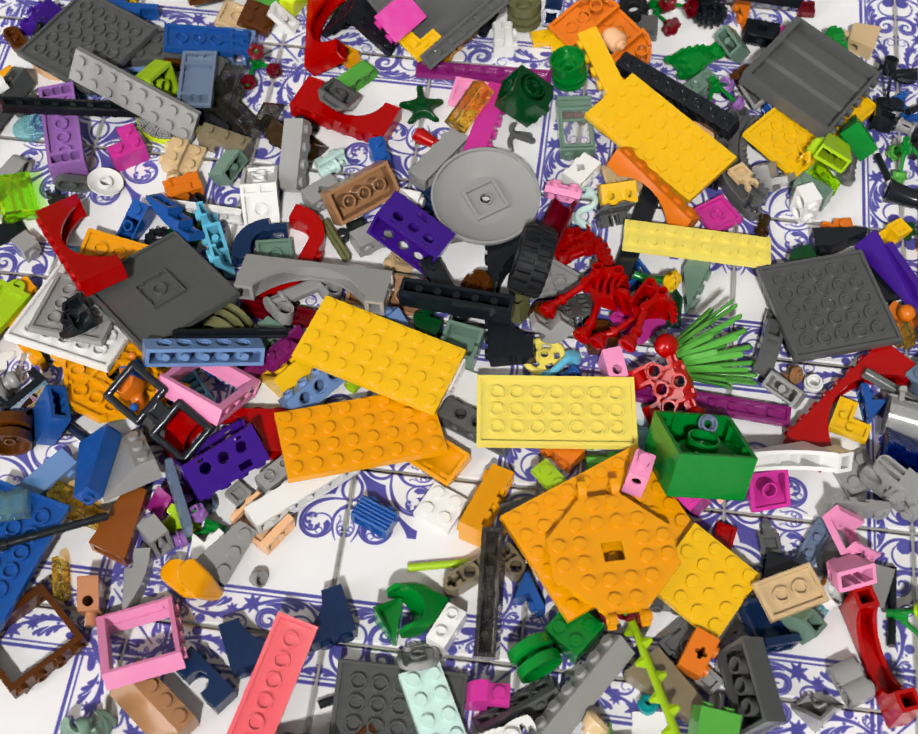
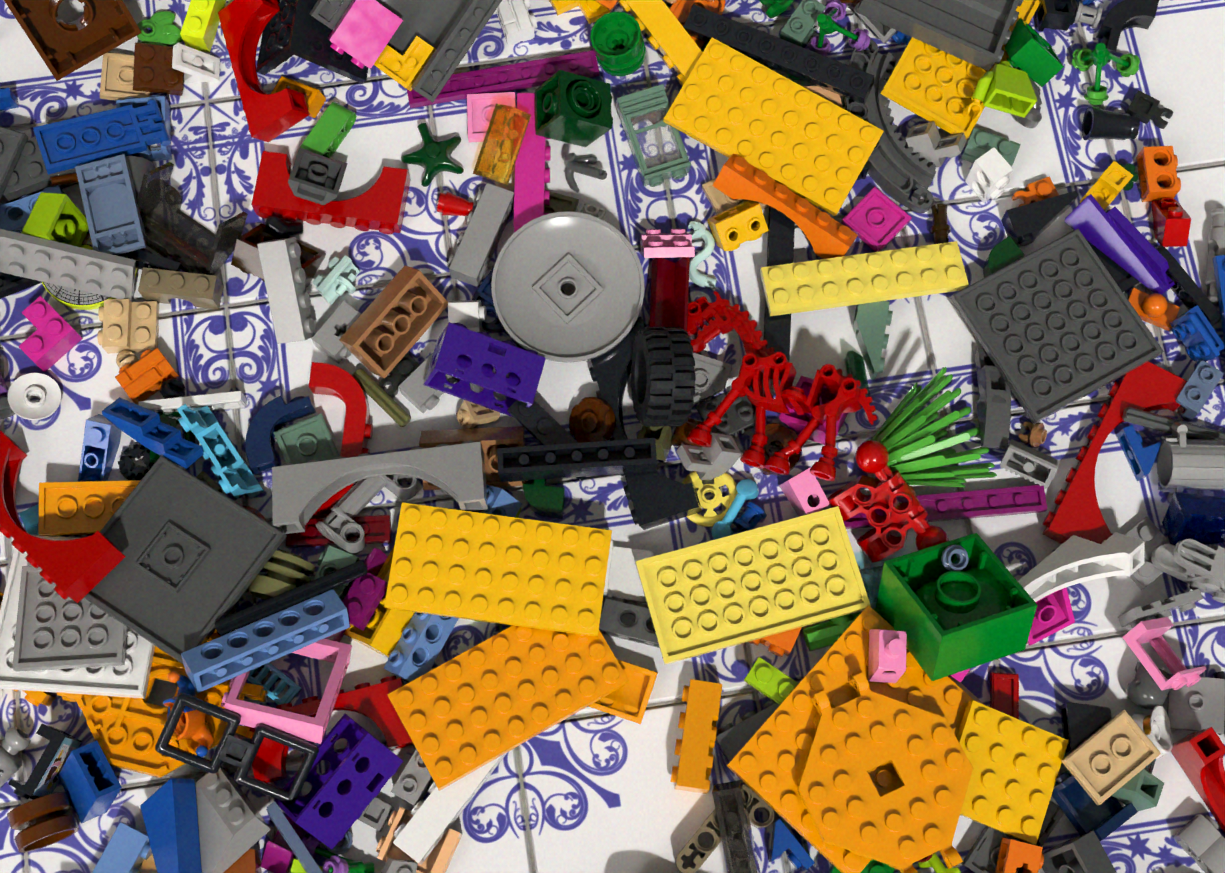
camera: 15 degrees left, 15 degrees up
black slope [59,292,99,339] -> none
dark blue piece [66,422,88,441] -> none
sand green brick [208,149,249,186] -> none
dark red plant [240,43,282,90] -> none
white bracket [240,165,281,227] -> none
blue brick [350,495,399,540] -> none
blue brick [368,136,391,168] -> none
lime bar [407,558,469,572] -> none
white plate [413,482,469,535] -> none
sand green piece [440,319,485,372] -> none
white brick [562,152,601,192] -> none
dark grey hinge [593,201,635,229] -> none
blue bracket [629,259,651,292] -> none
plant [632,270,682,300] -> none
tan plate [727,162,759,192] -> none
dark grey plate [757,520,783,557] -> none
sand blue tile [793,517,831,568] -> none
white plate [803,374,823,393] -> none
clear neon green slope [809,160,841,197] -> none
bright pink torso [826,554,877,593] -> none
yellow plate [828,396,872,445] -> none
black bar [872,149,892,186] -> none
clear yellow head [895,321,918,349] -> none

